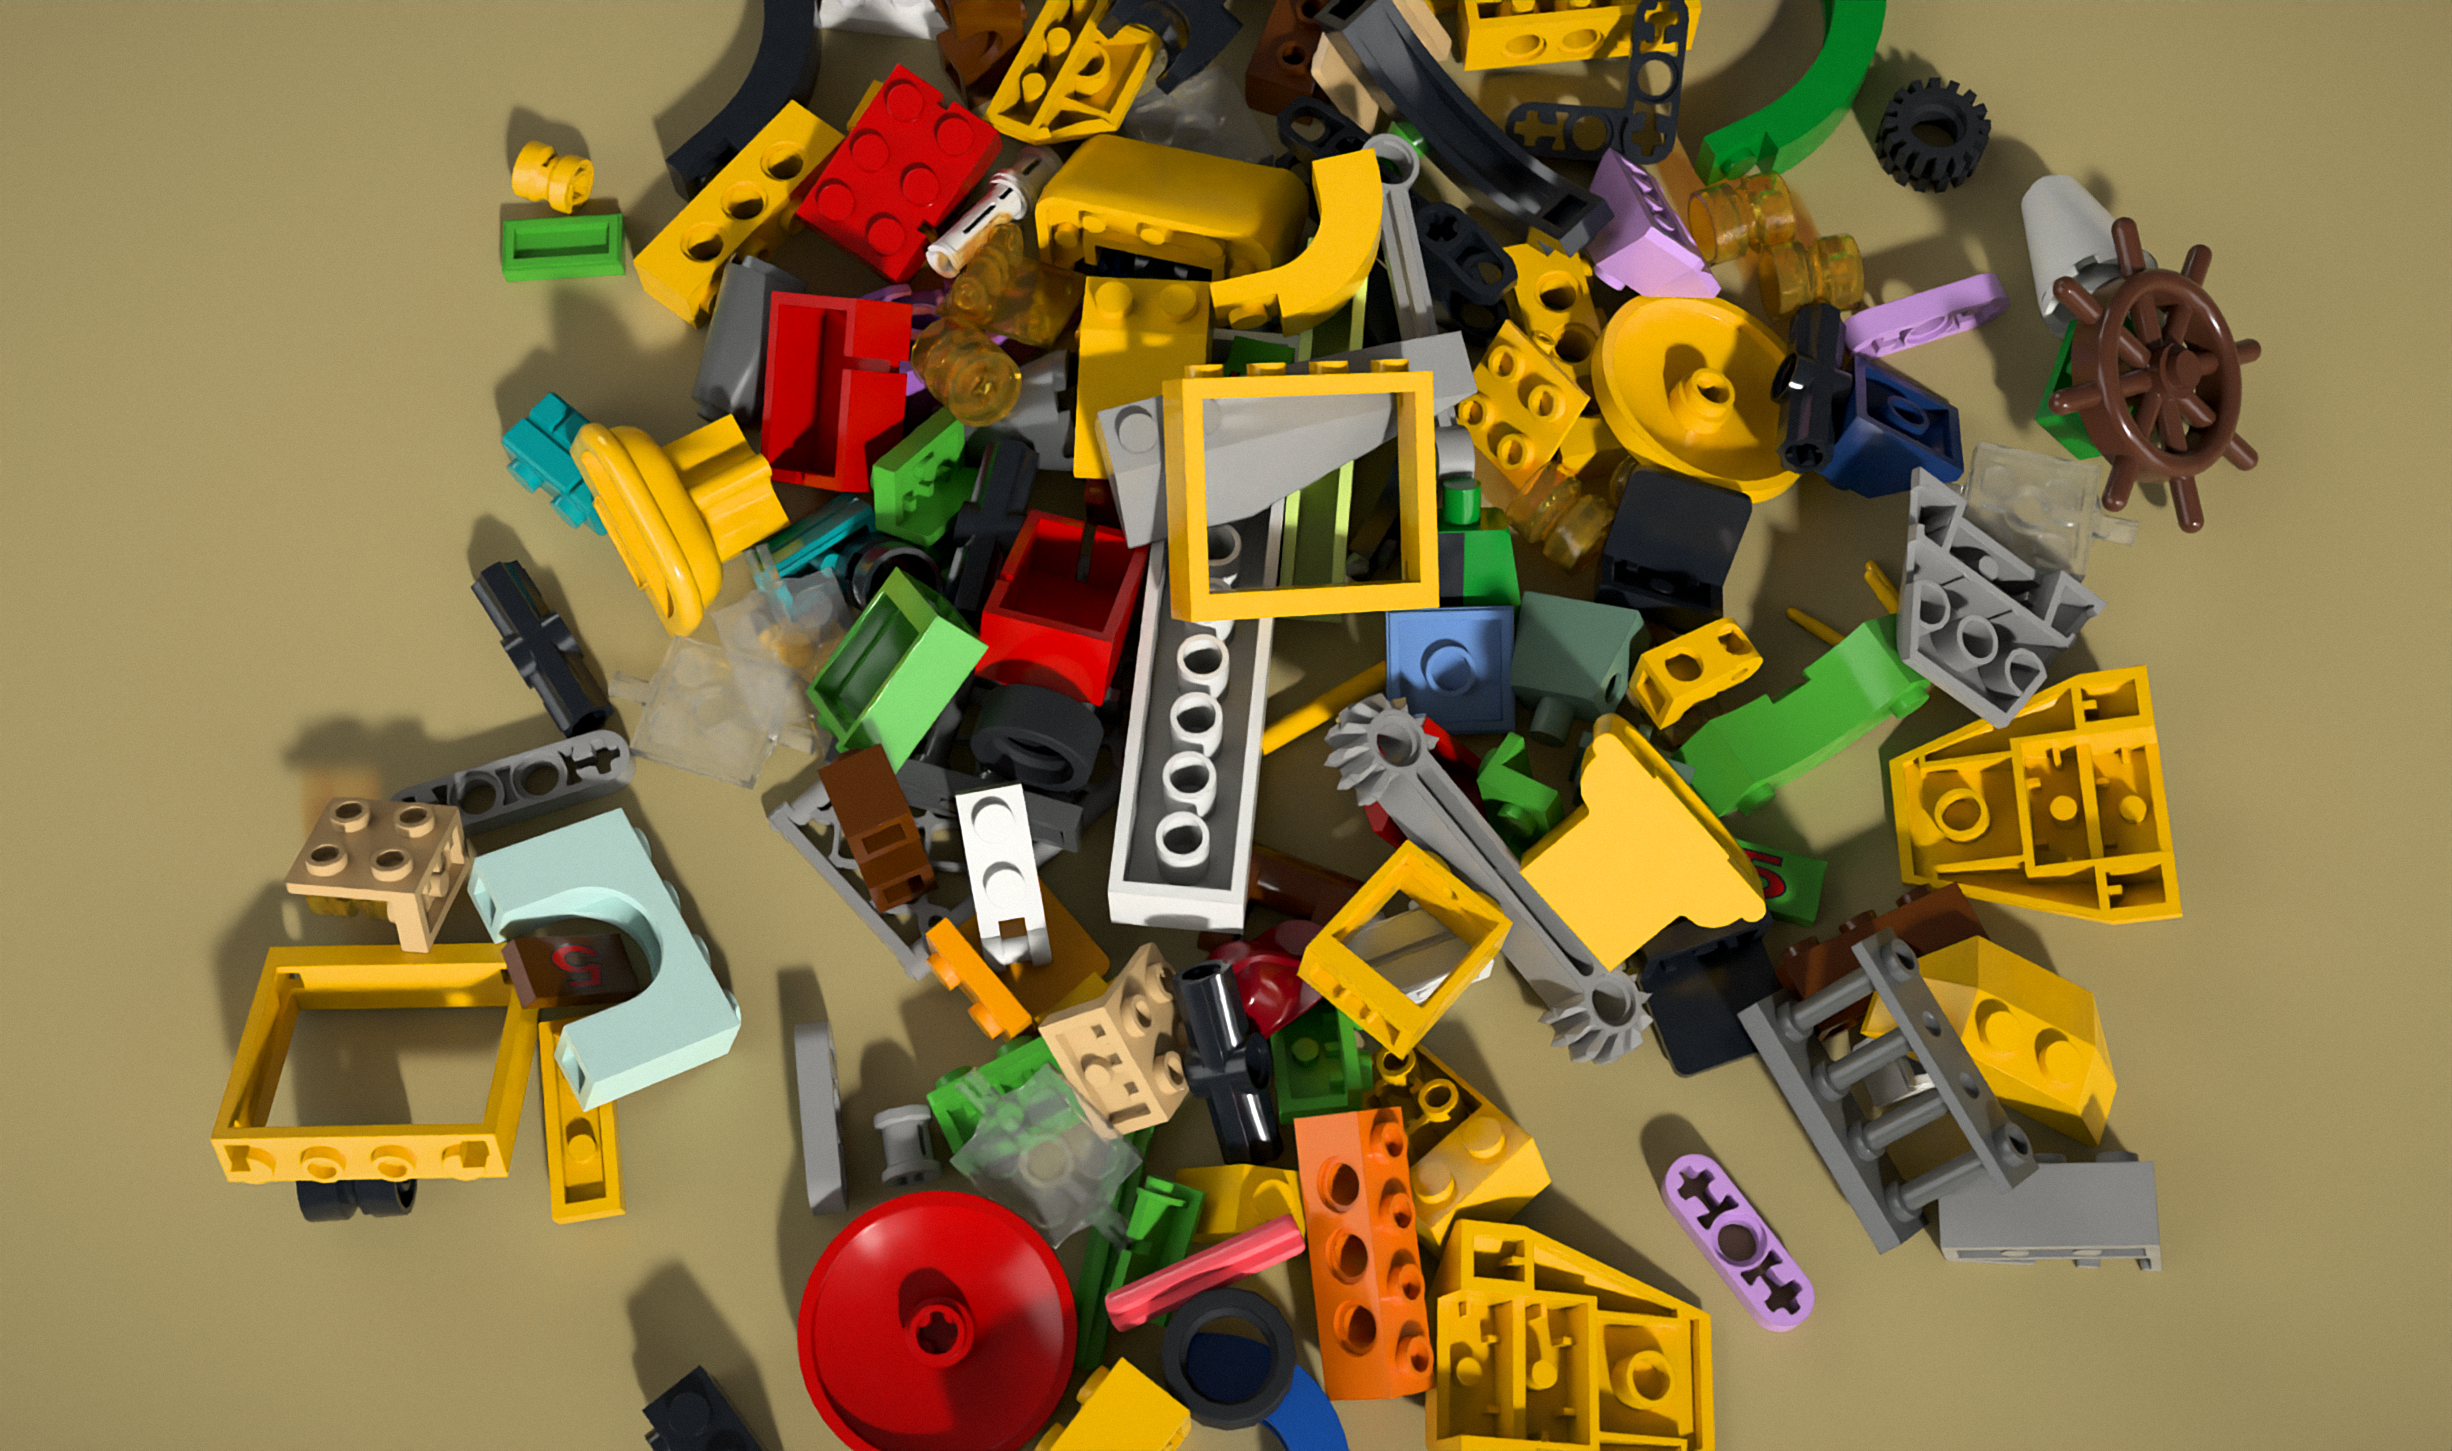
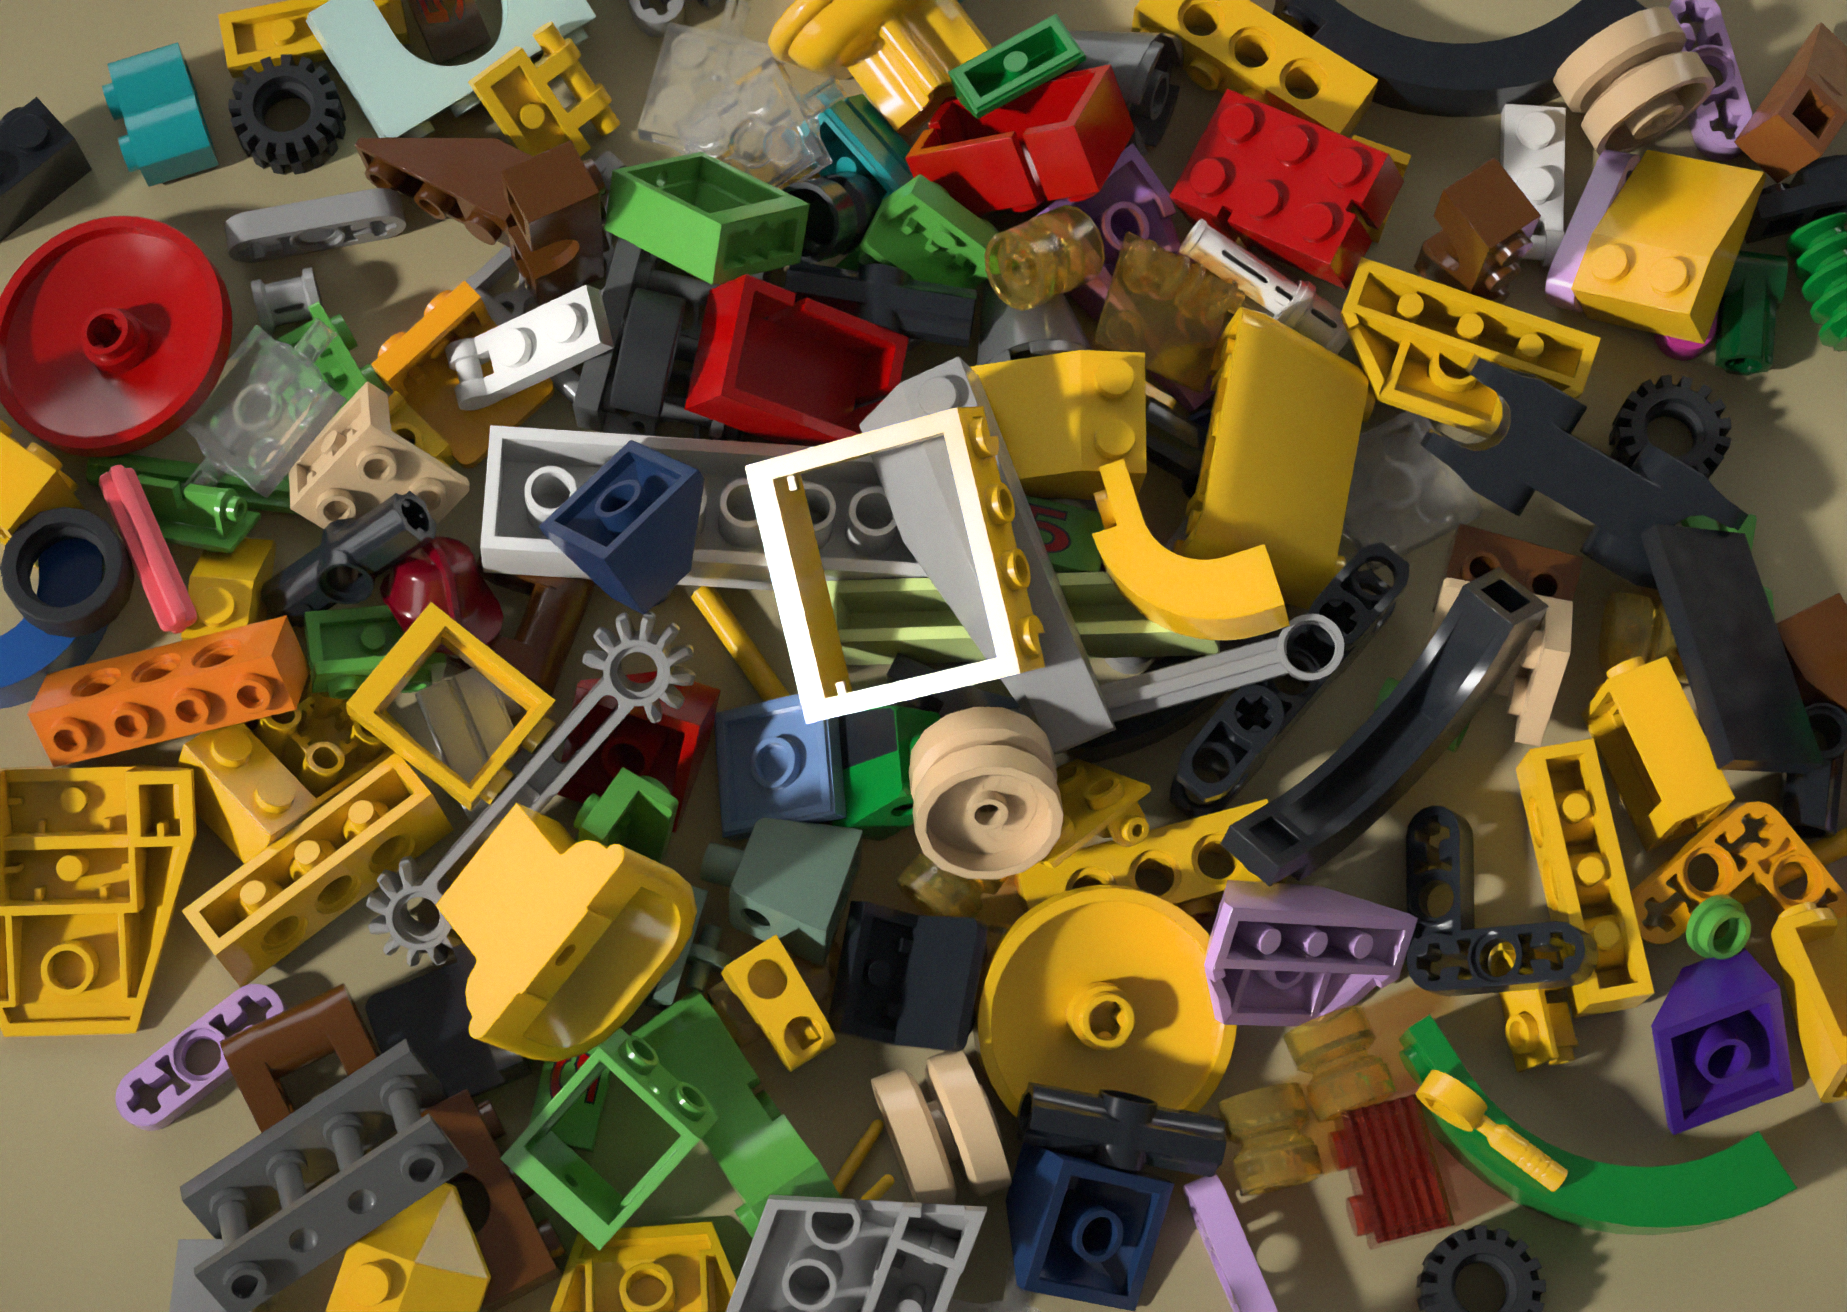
camera: 85 degrees right, 5 degrees up
none -> teal brick [102,42,219,187]
none -> yellow brick [182,752,454,987]
none -> reddish brown connector [220,983,380,1133]
none -> black tyre [228,54,346,175]
none -> reddish brown slope [355,138,533,247]
none -> yellow plate [468,21,621,157]
none -> bright green window [500,1028,719,1251]
none -> dark blue slope [538,440,705,615]
none -> tan wheel [871,1050,1012,1205]
none -> tan wheel [909,707,1064,879]
none -> green slope [948,14,1086,119]
none -> clear red brick [1328,1094,1455,1250]
none -> yellow piece [1416,1070,1568,1192]
none -> yellow hinge [1490,942,1579,1072]

